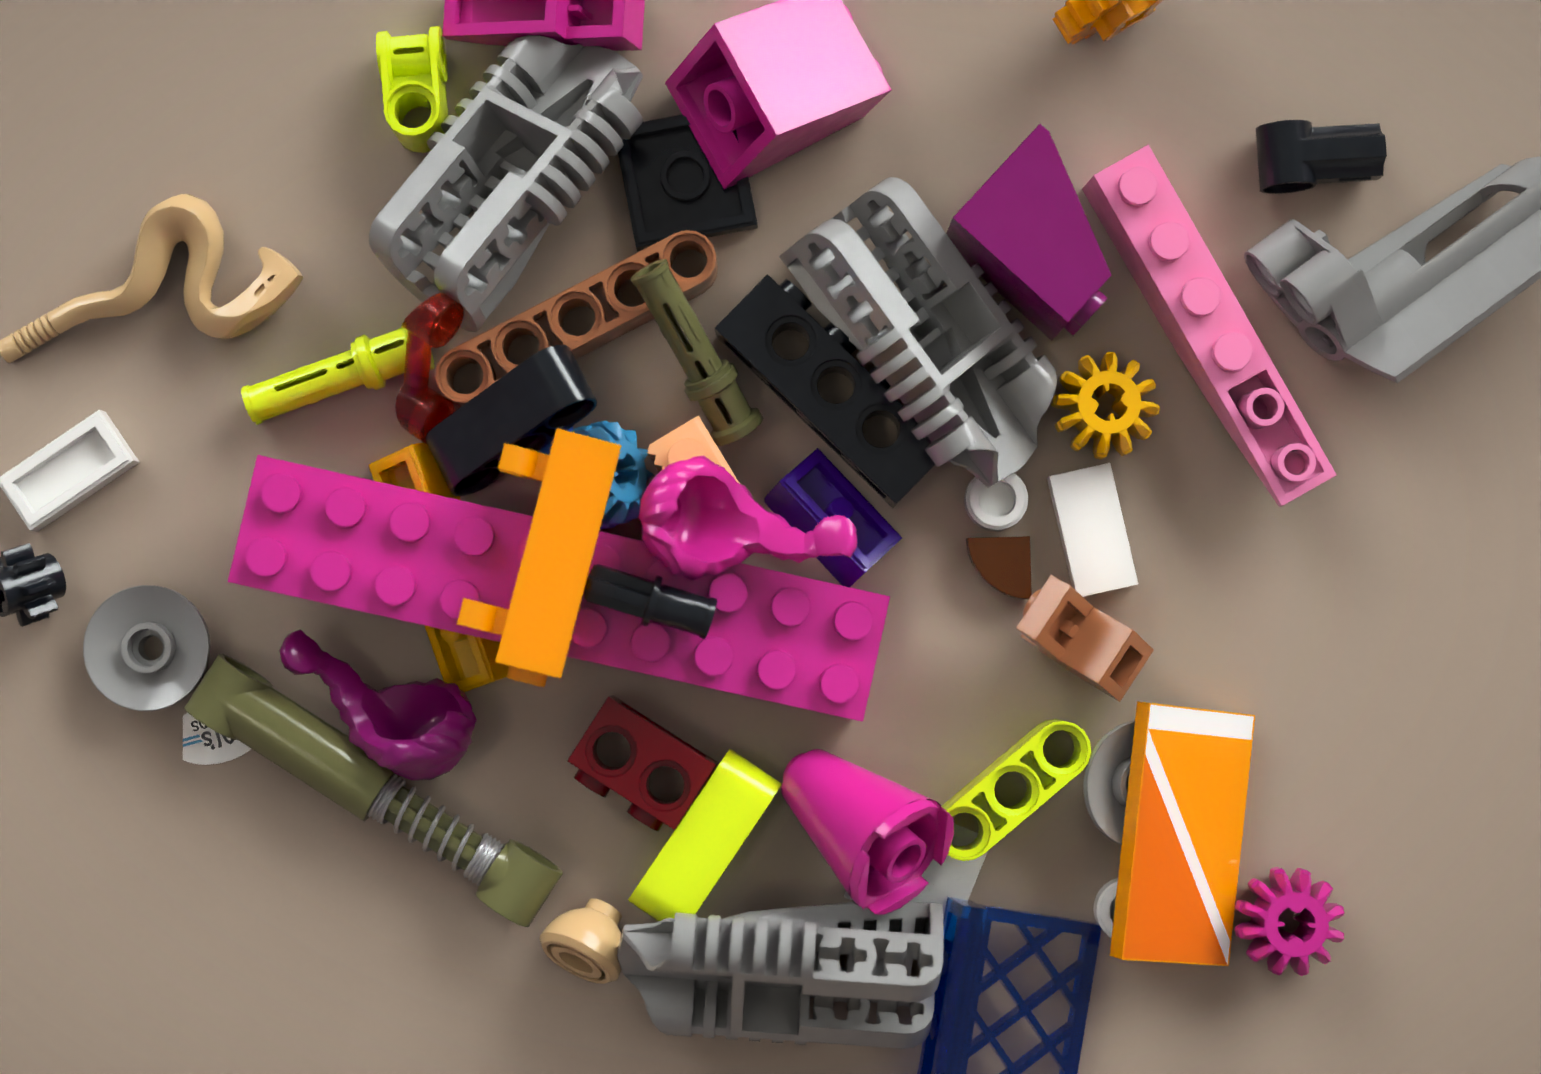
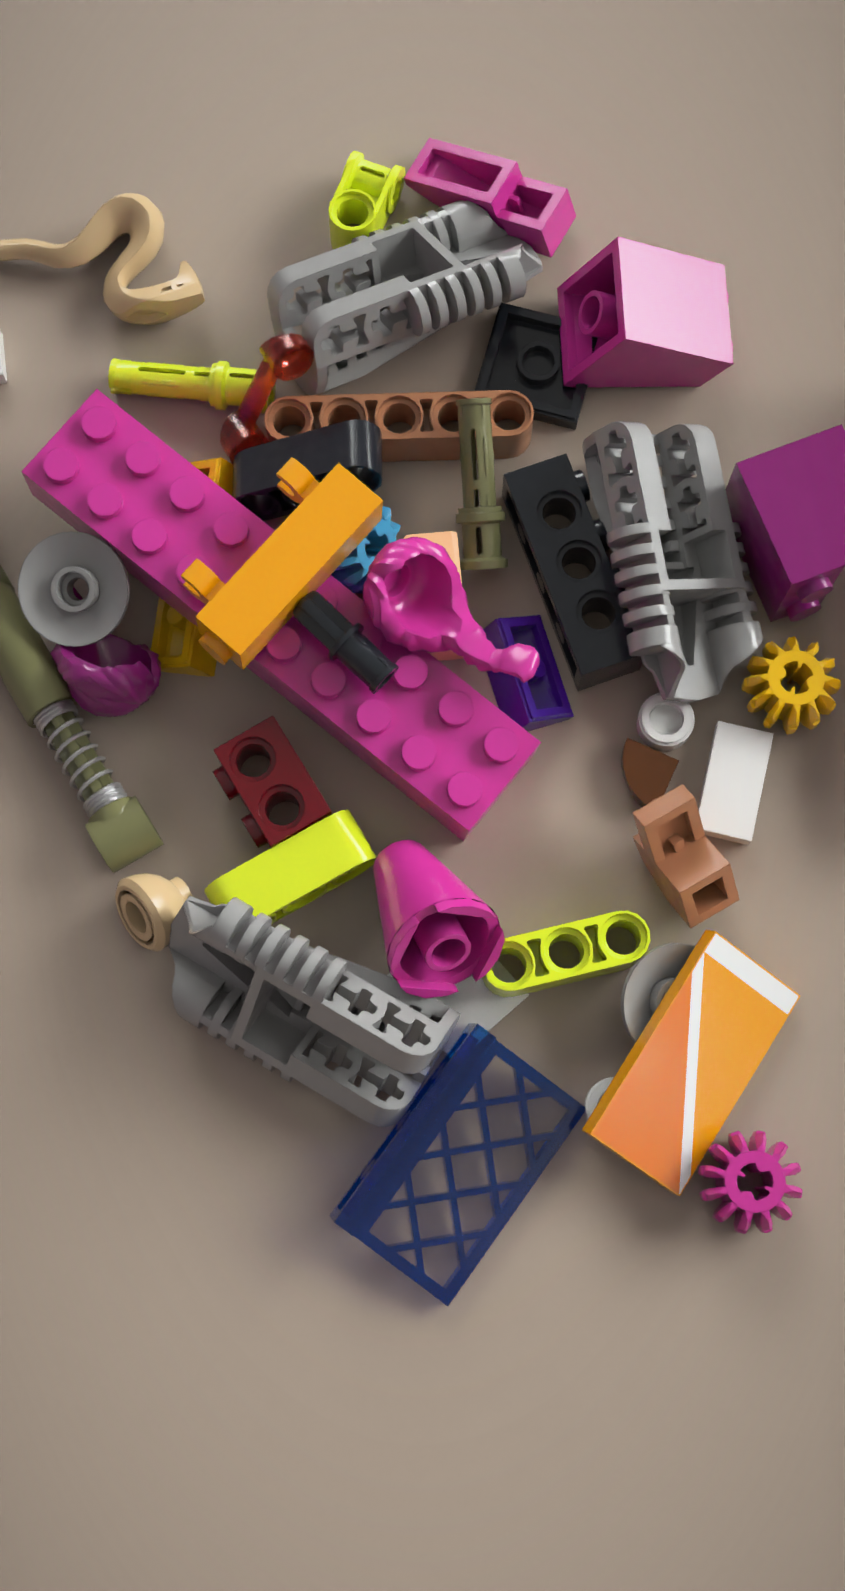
camera: 25 degrees right, 10 degrees down
none -> light grey dish [18,531,130,647]

